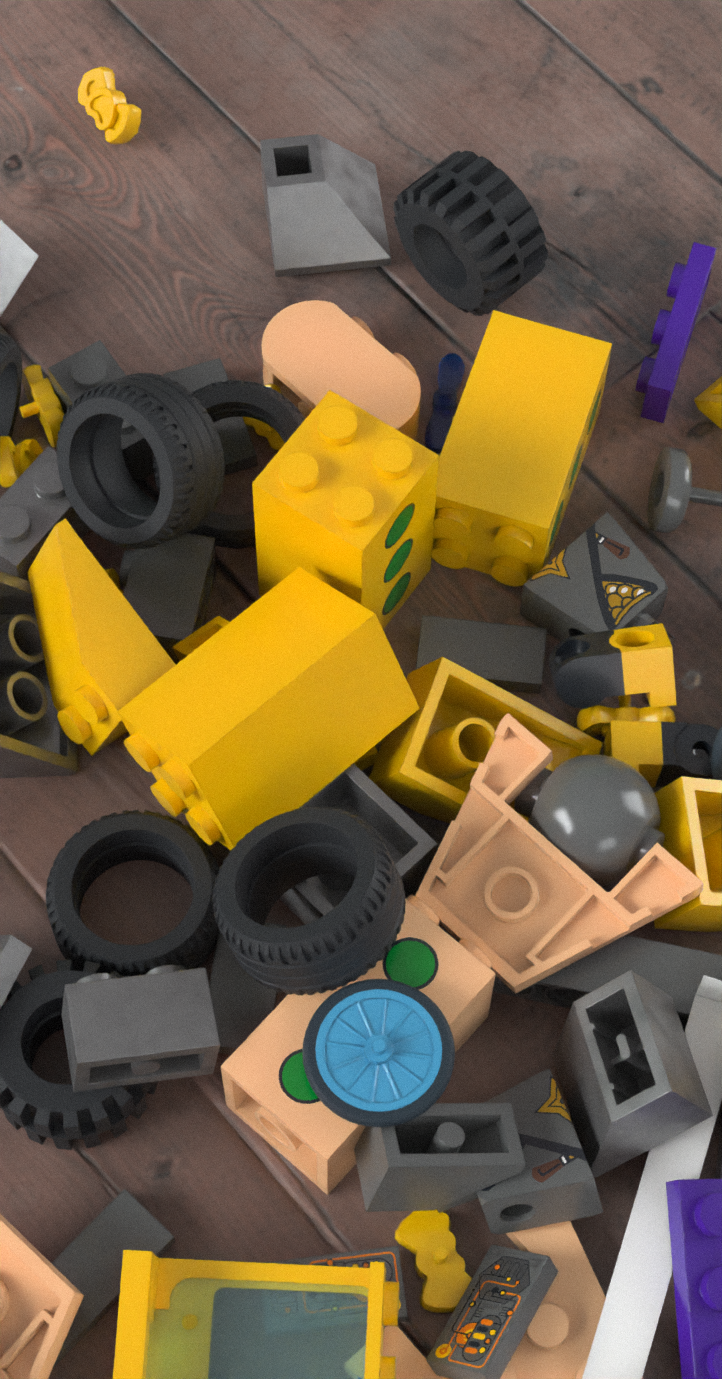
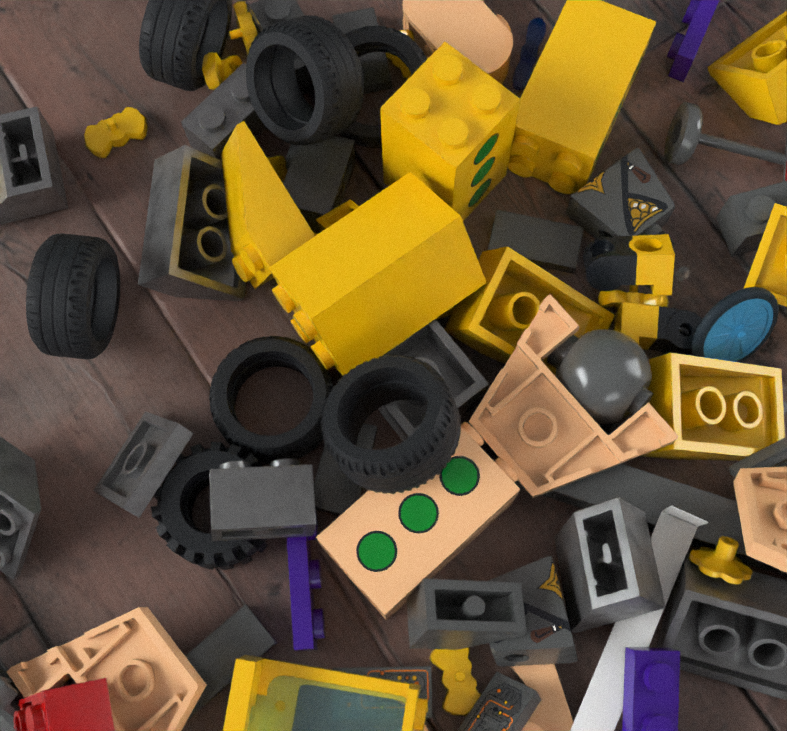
camera: 10 degrees right, 10 degrees up
dark azure wheel [302,979,455,1127] -> none
none -> dark purple plate [287,511,325,652]

